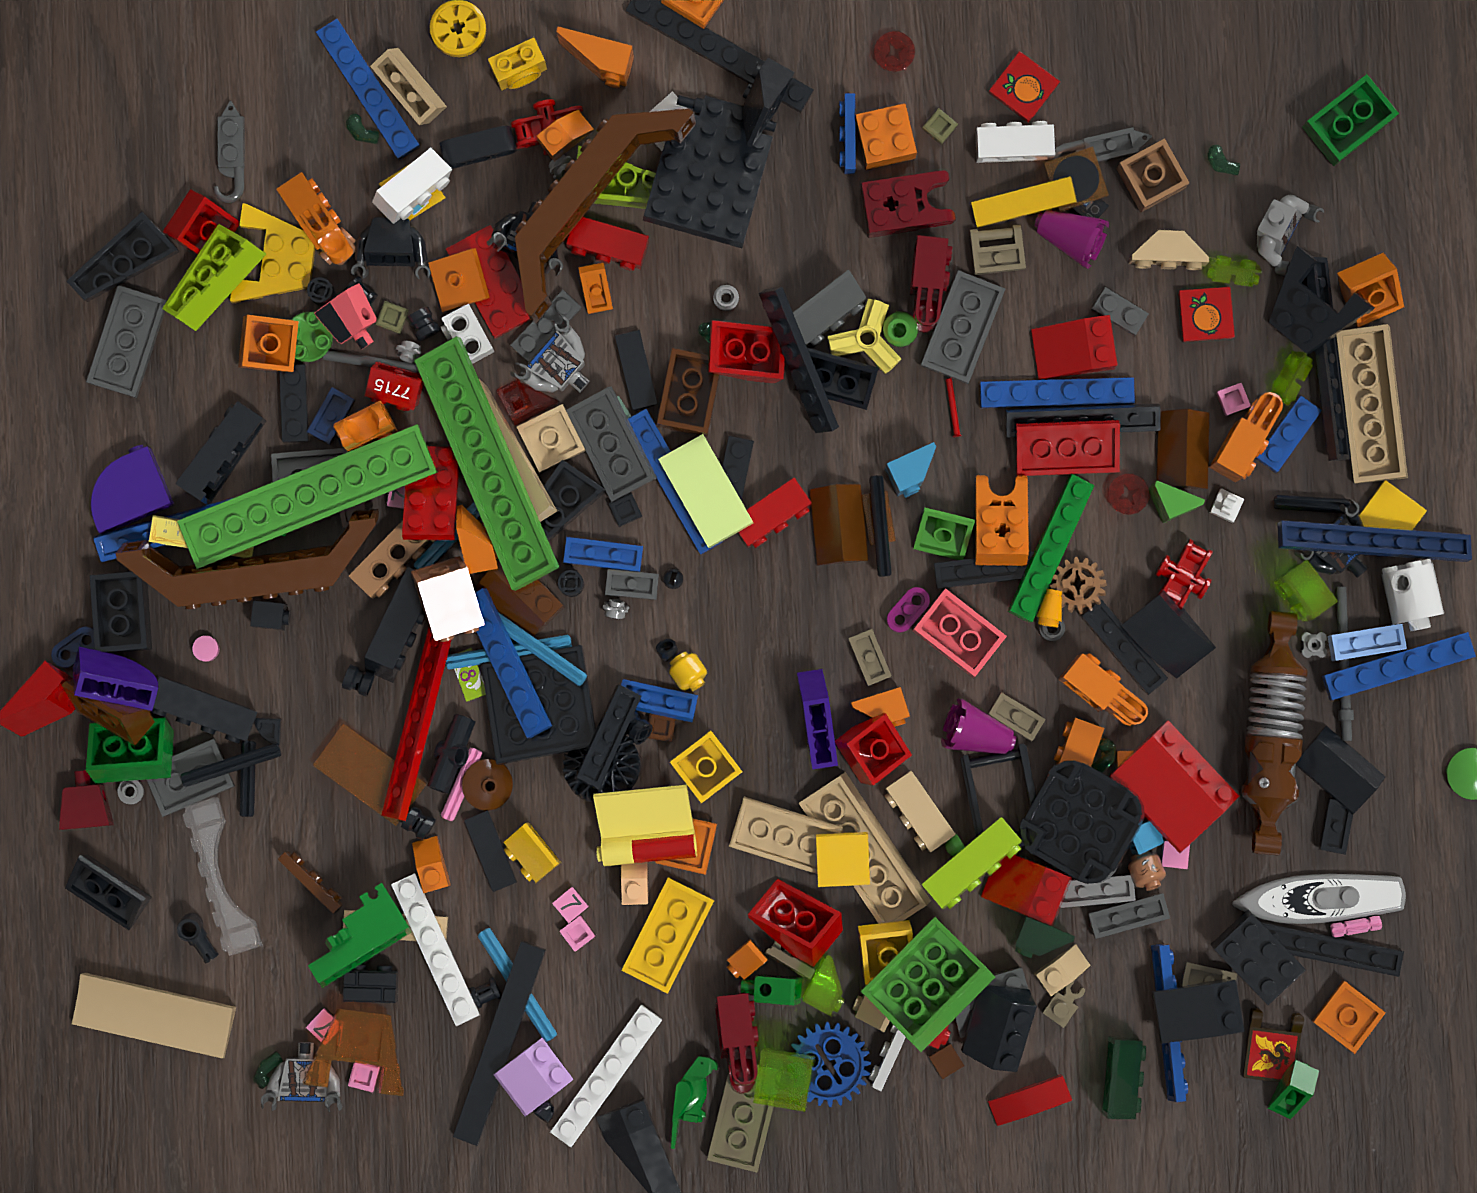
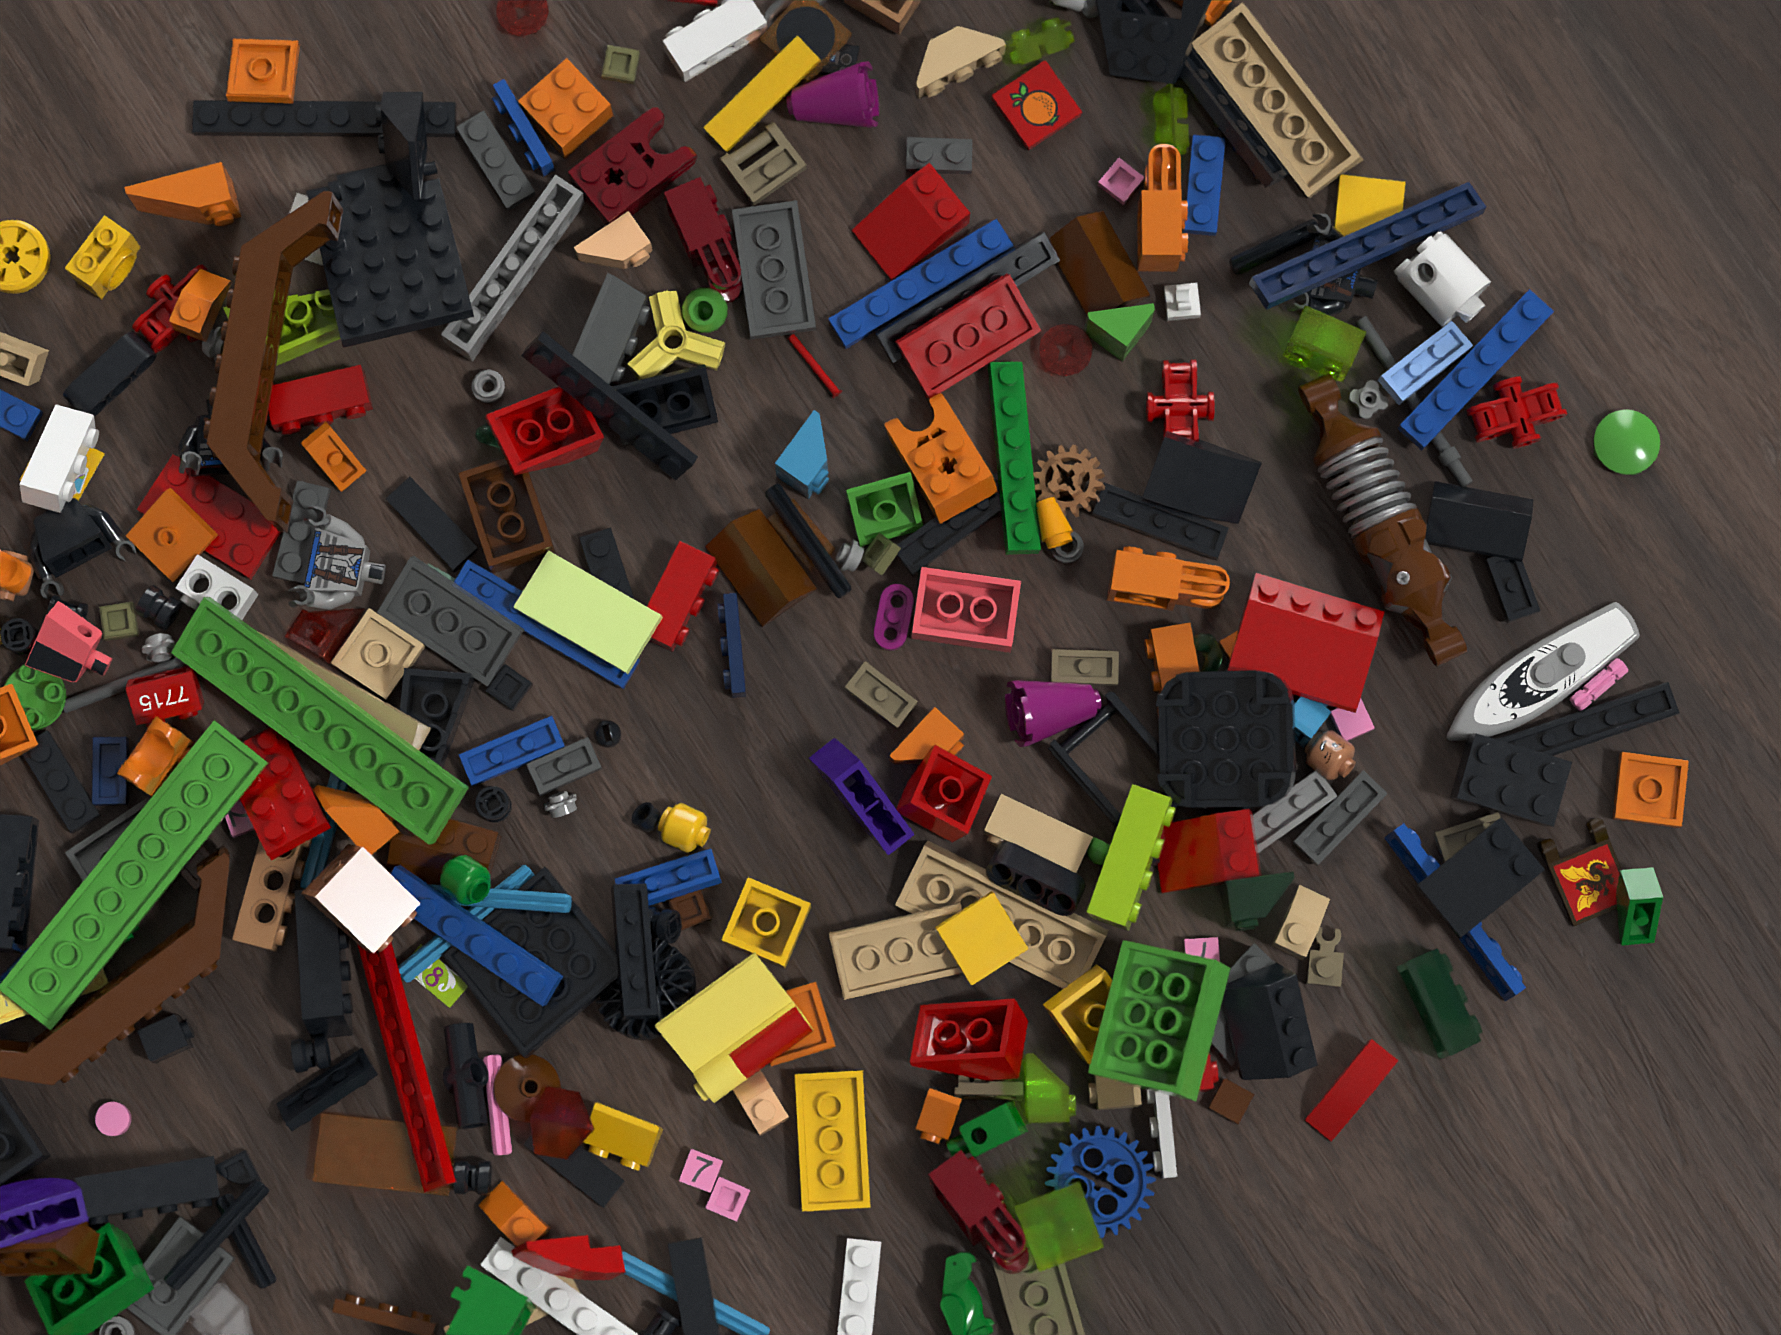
camera: 30 degrees left, 5 degrees down
none -> black plate [276,1048,378,1131]
none -> green head [440,855,491,906]
none -> light grey brick [441,175,585,362]
none -> dark grey plate [456,110,536,211]
none -> red slope [512,1235,625,1281]
none -> clear red slope [530,1086,595,1160]
none -> light nougat slope [574,211,652,269]
none -> dark blue plate [718,593,746,698]
none -> light grey plate [836,540,864,572]
none -> olive tile [861,533,901,575]
none -> black beam [986,842,1086,916]
none -> bright pink tile [1183,937,1220,962]
none -> red axle [1466,376,1568,449]

